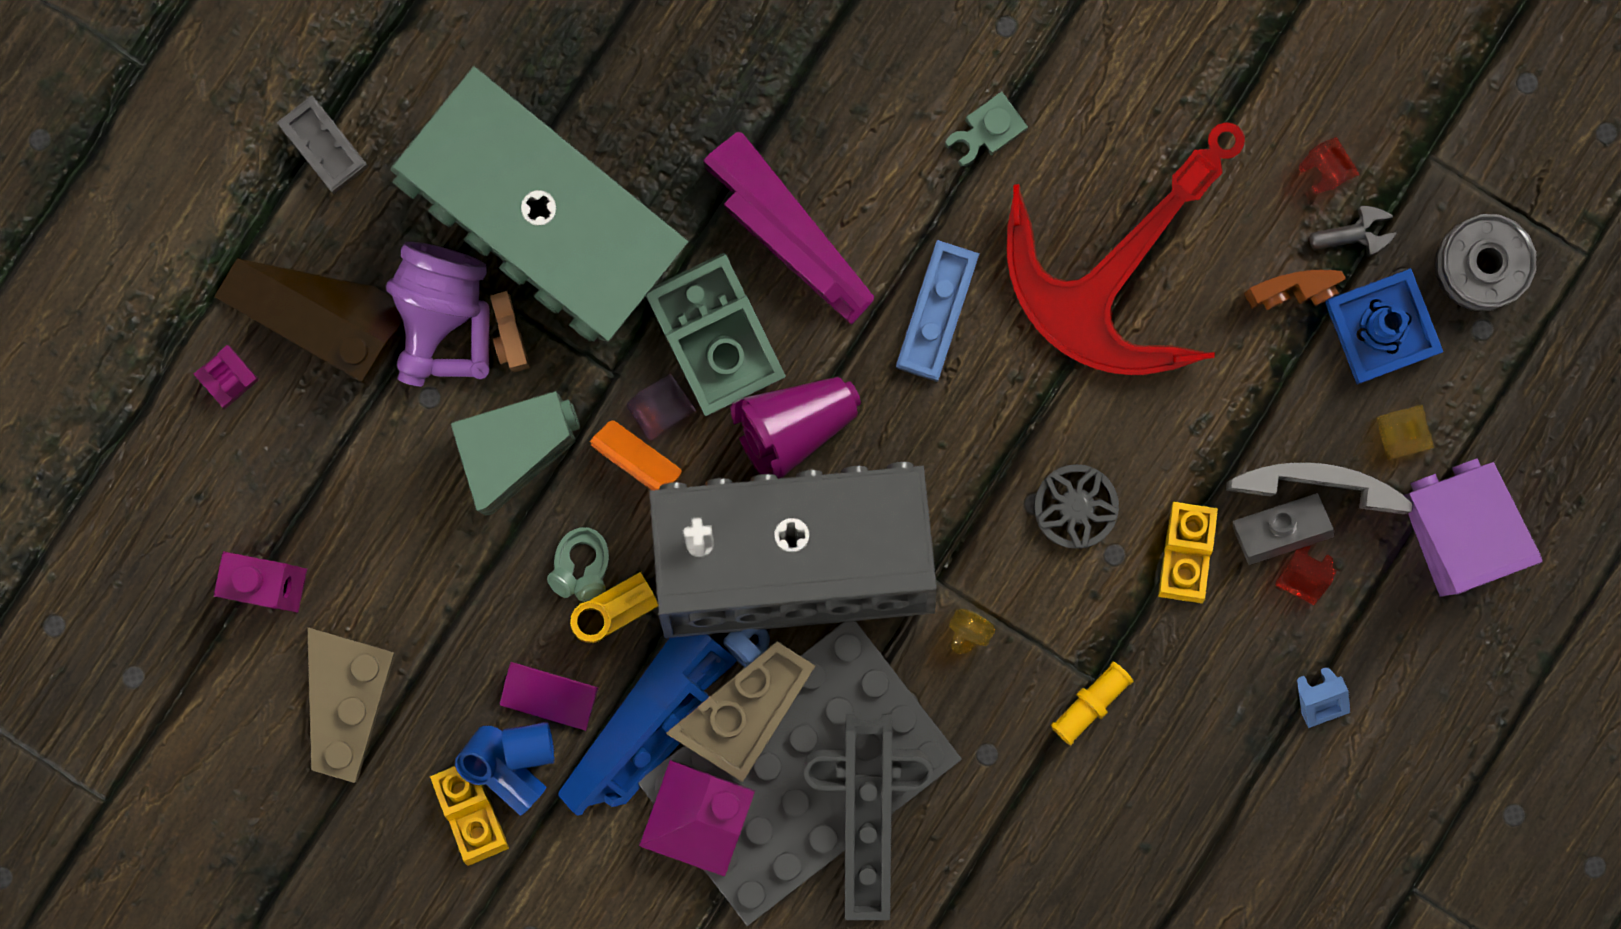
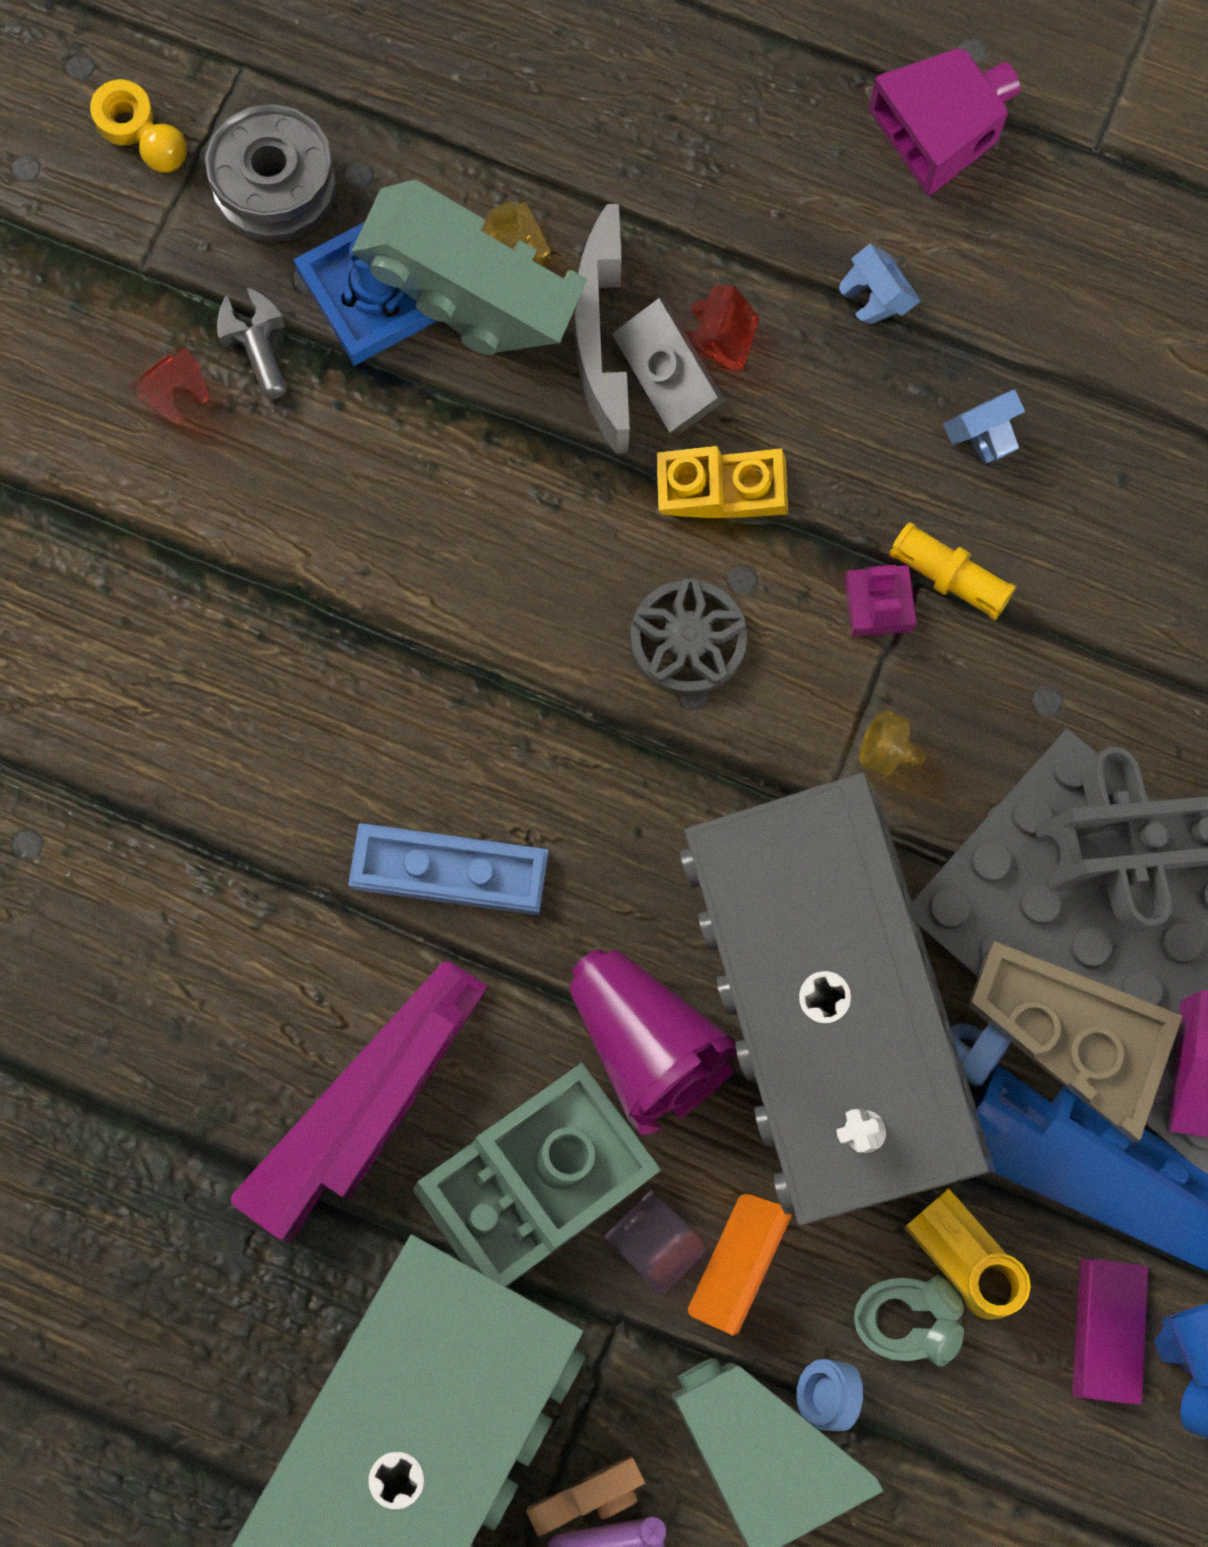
camera: 100 degrees left, 10 degrees down
sand green plate [945,92,1028,167] -> none
red piece [1007,122,1245,375] -> none
dark orange slope [1244,270,1346,310] -> none
medium lavender slope [1403,458,1543,597] -> none
none -> yellow plate [90,79,187,173]
none -> sand green wedge [351,179,587,355]
none -> medium blue tile [796,1359,863,1431]
none -> magenta tile [844,565,916,637]
none -> magenta torso [868,48,1020,196]
none -> medium blue tile [942,389,1025,464]

